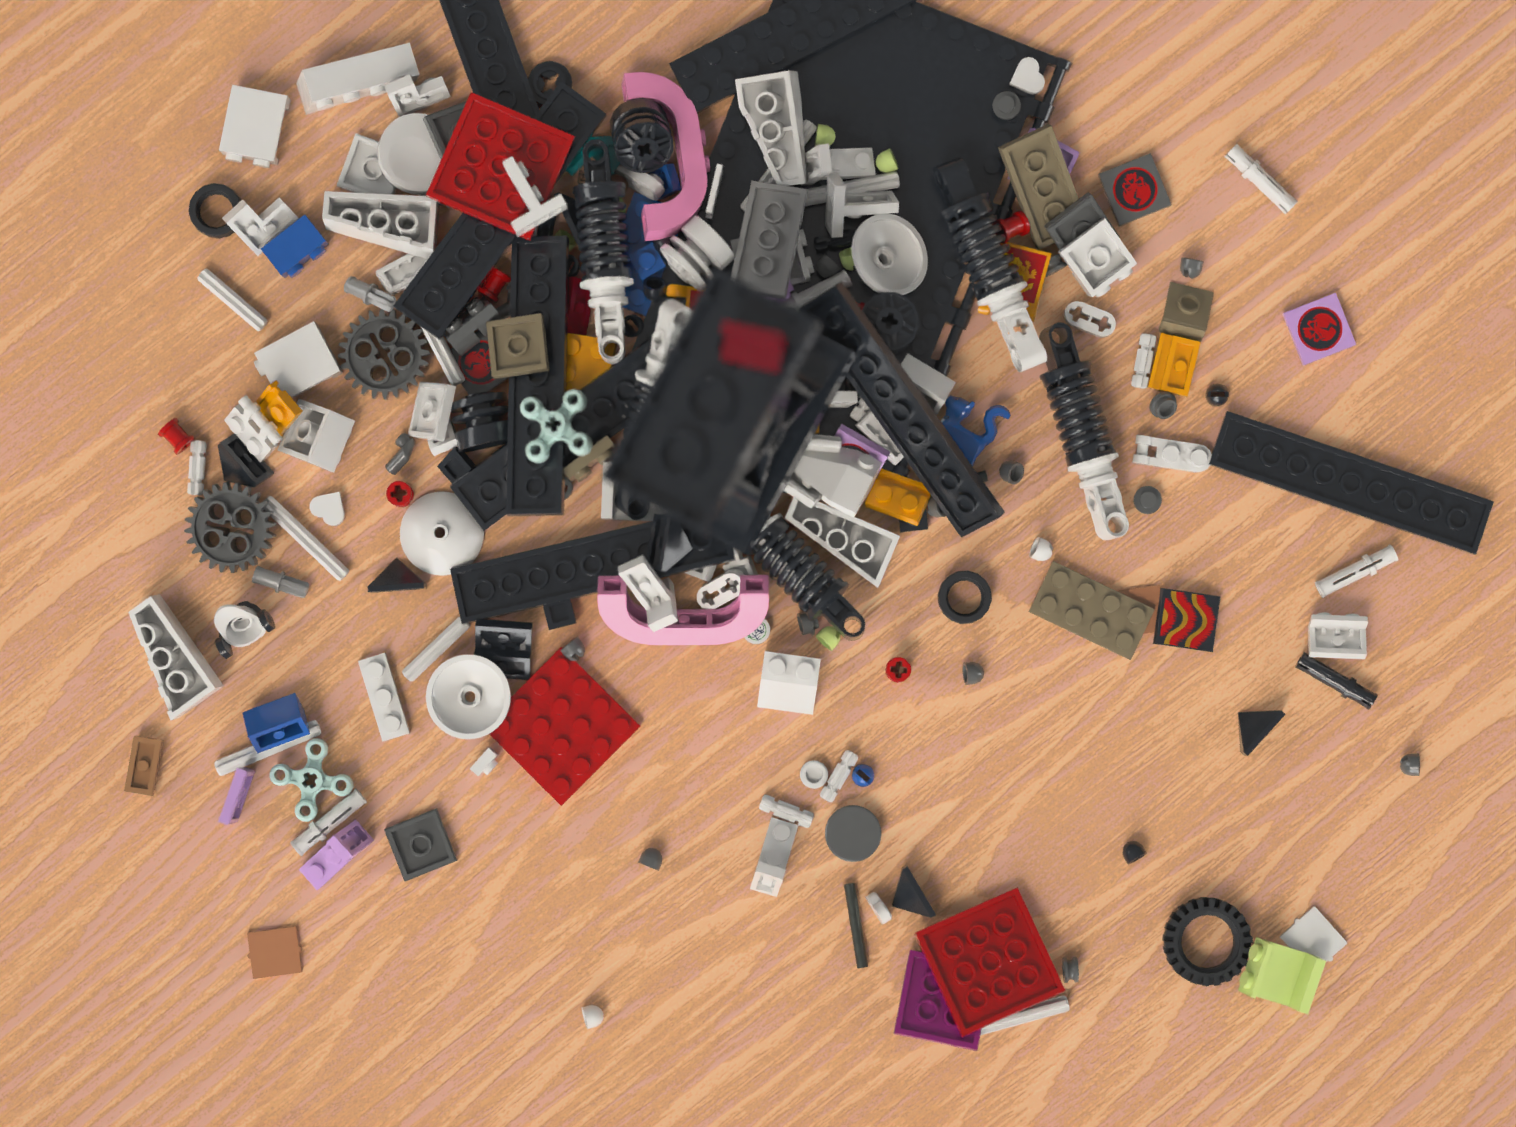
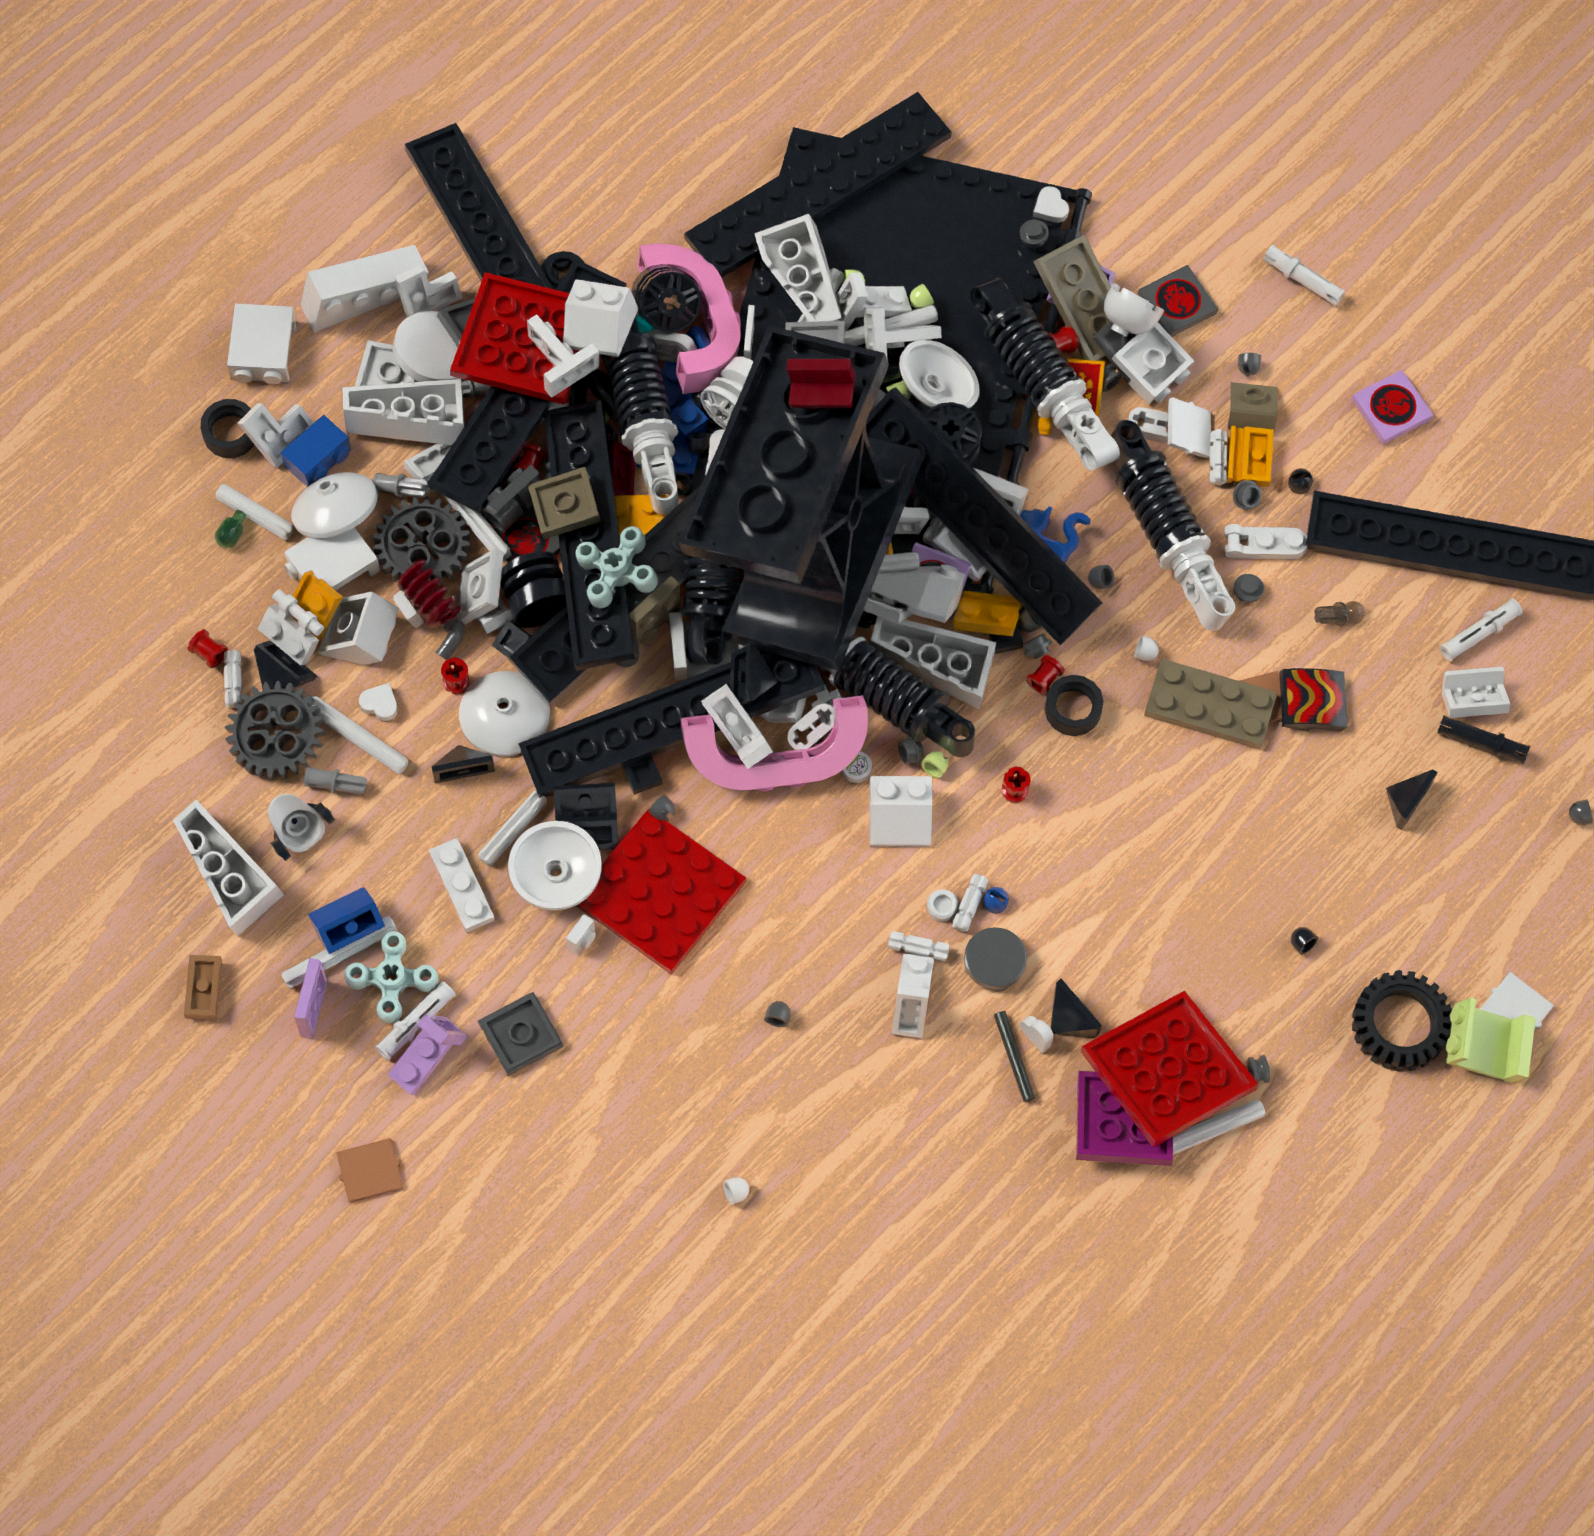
camera: 15 degrees left, 20 degrees down
dark grey hinge [962,662,984,685] -> none
none -> clear green cylinder [215,510,246,549]
none -> white dish [291,472,378,538]
none -> white tile [393,591,424,628]
none -> dark red piece [397,560,461,628]
none -> white slope [563,279,638,357]
none -> dark grey plate [1023,633,1052,659]
none -> red bush [1026,655,1065,695]
none -> white cylinder [1104,282,1164,337]
none -> white piece [1168,397,1211,459]
none -> clear smoke axle [1314,601,1365,626]

